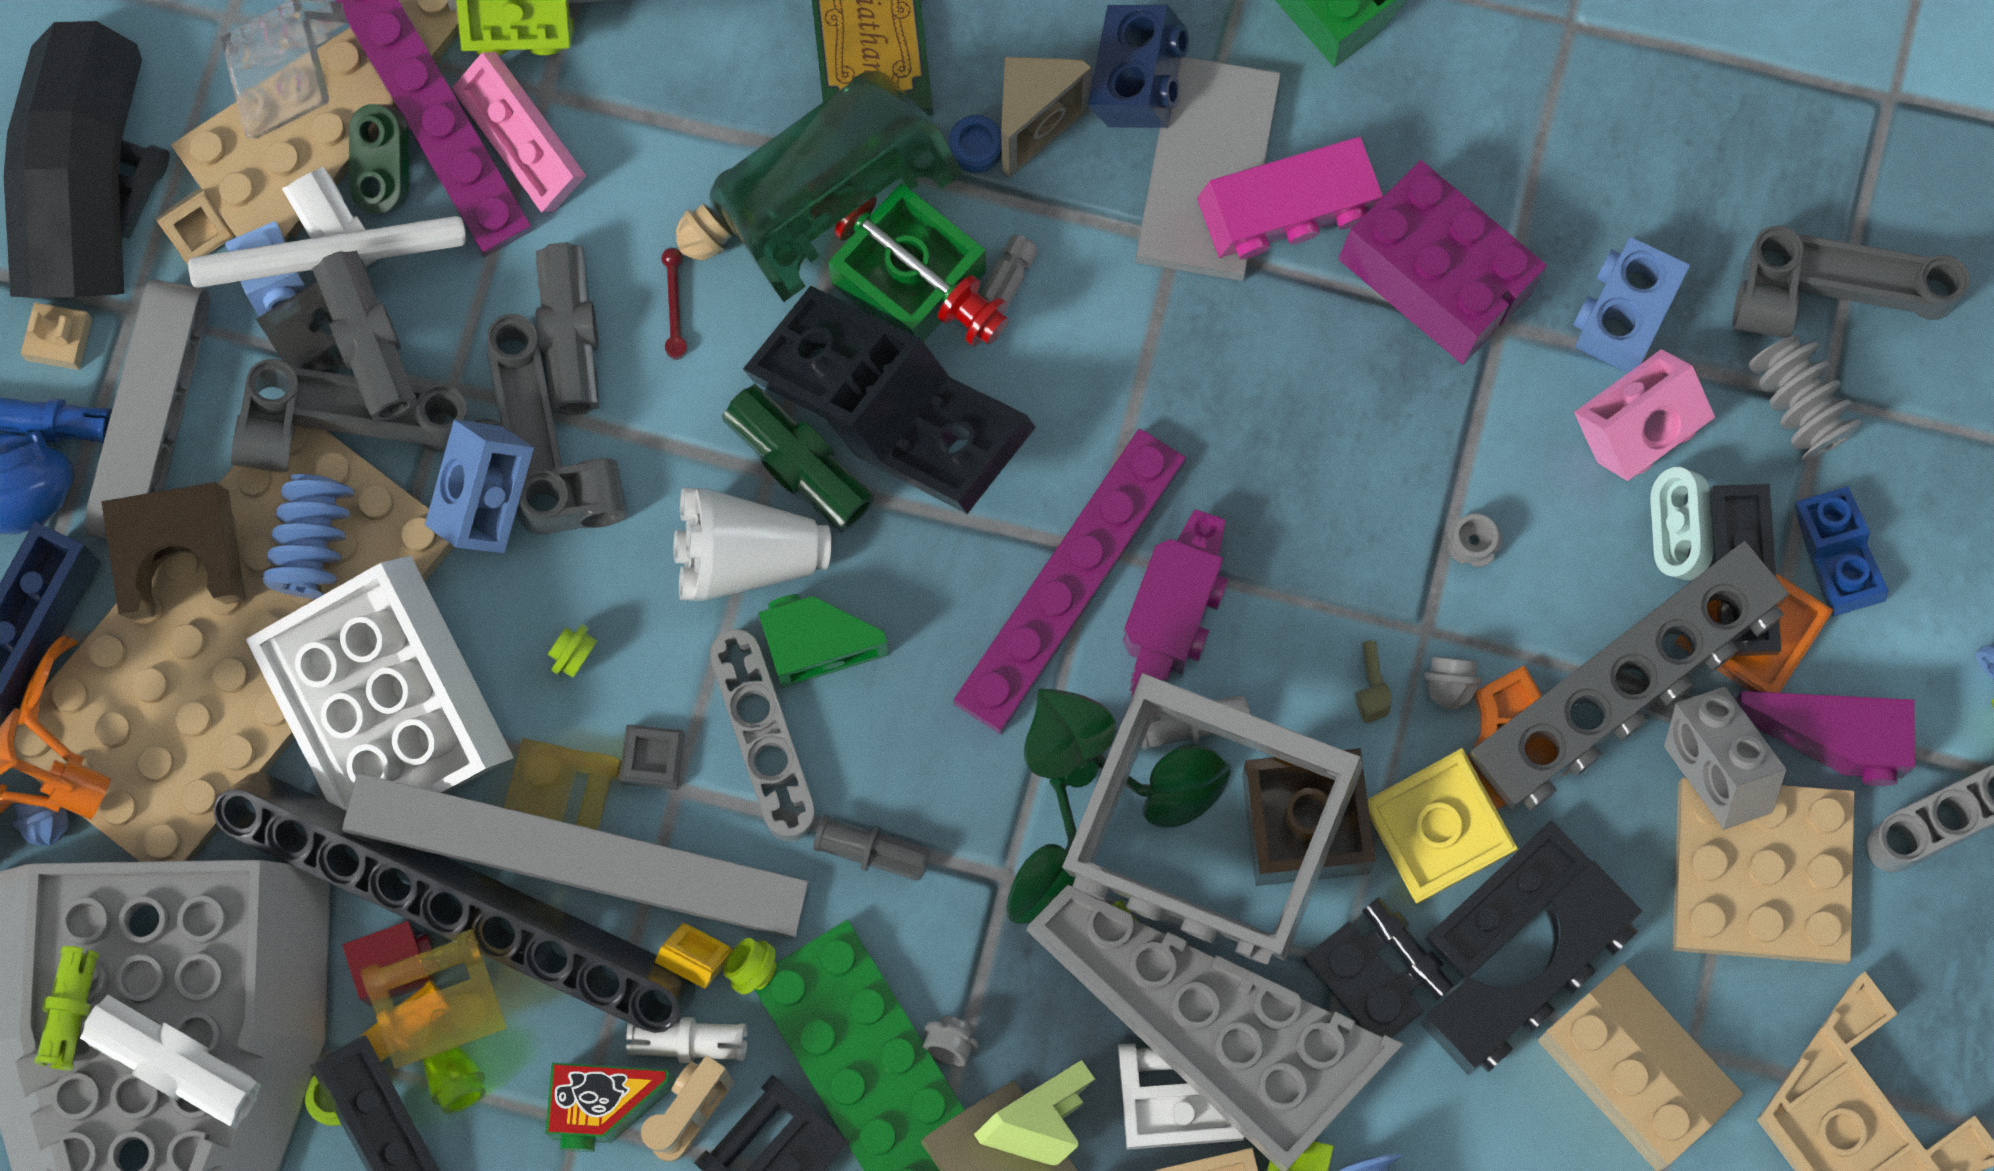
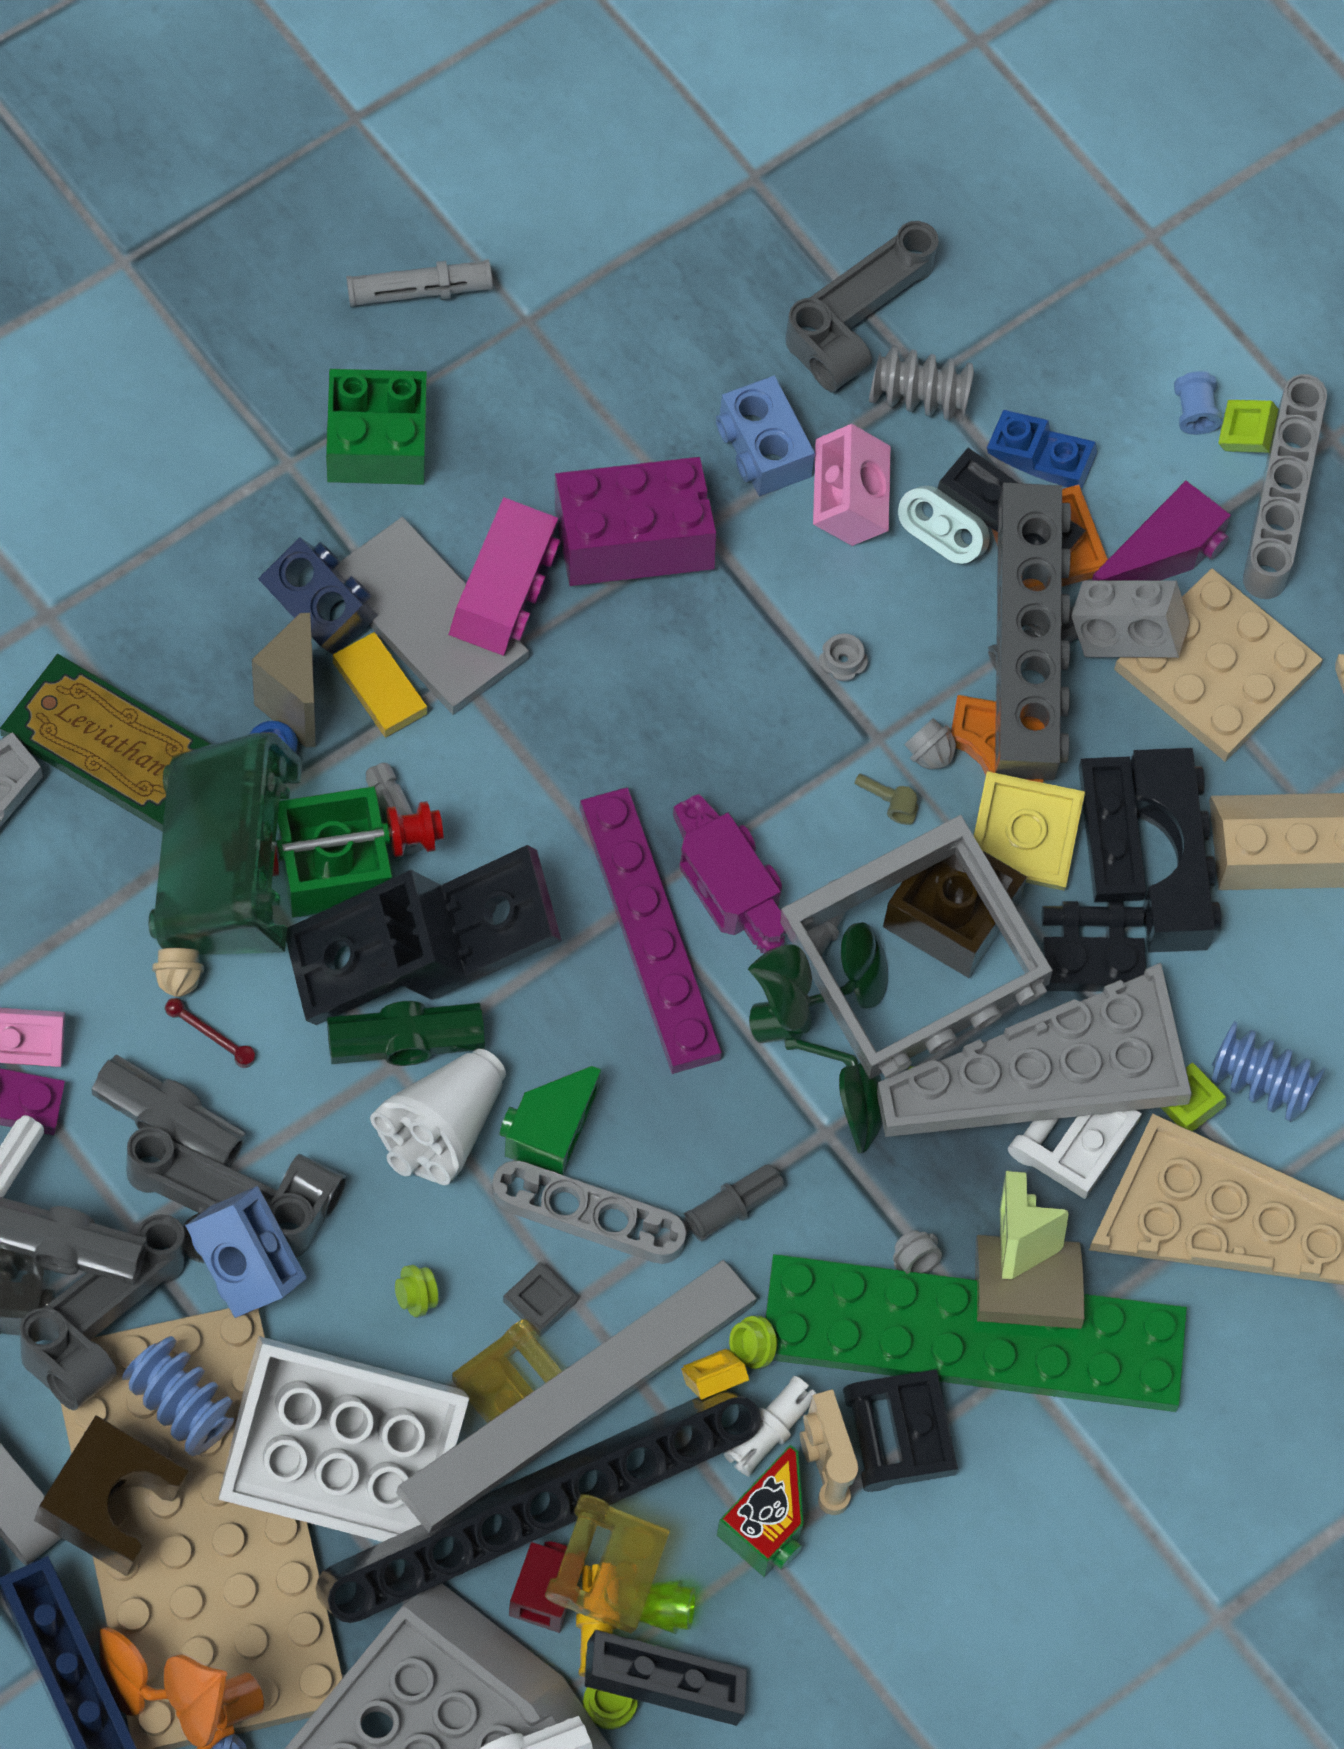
camera: 60 degrees left, 10 degrees down
none -> yellow tile [332,631,427,738]

